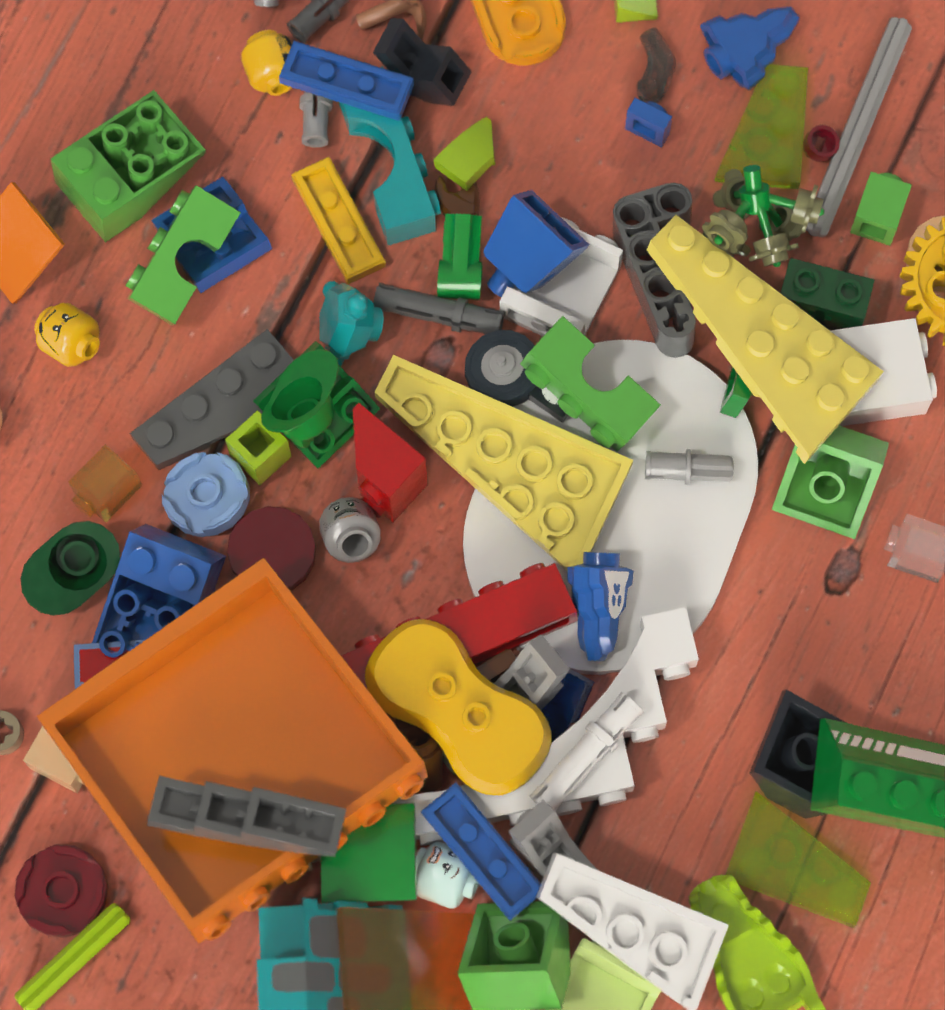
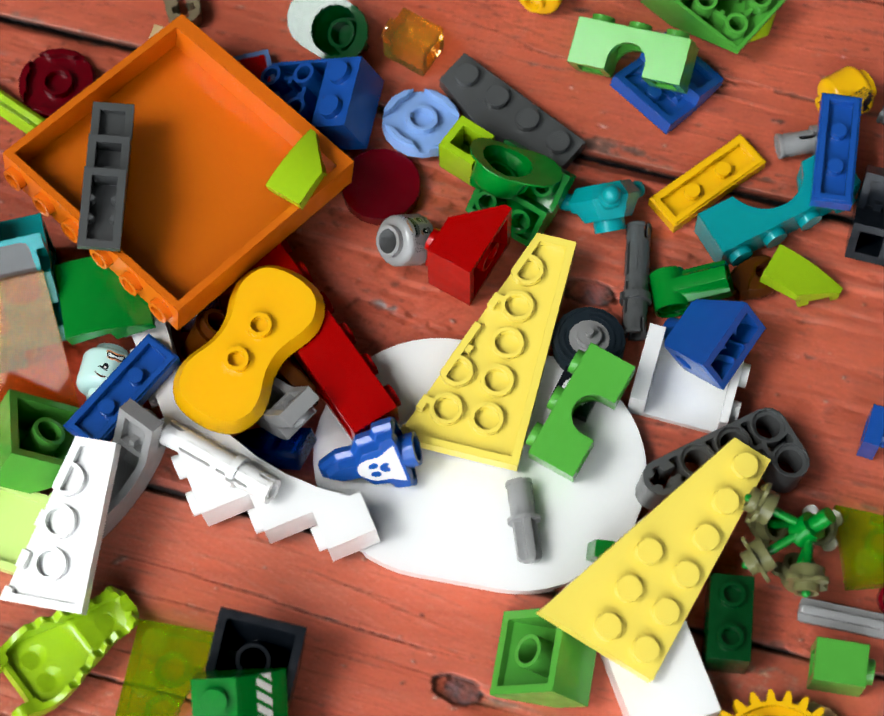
camera: 80 degrees right, 5 degrees down
none -> lime slope [265,129,327,210]

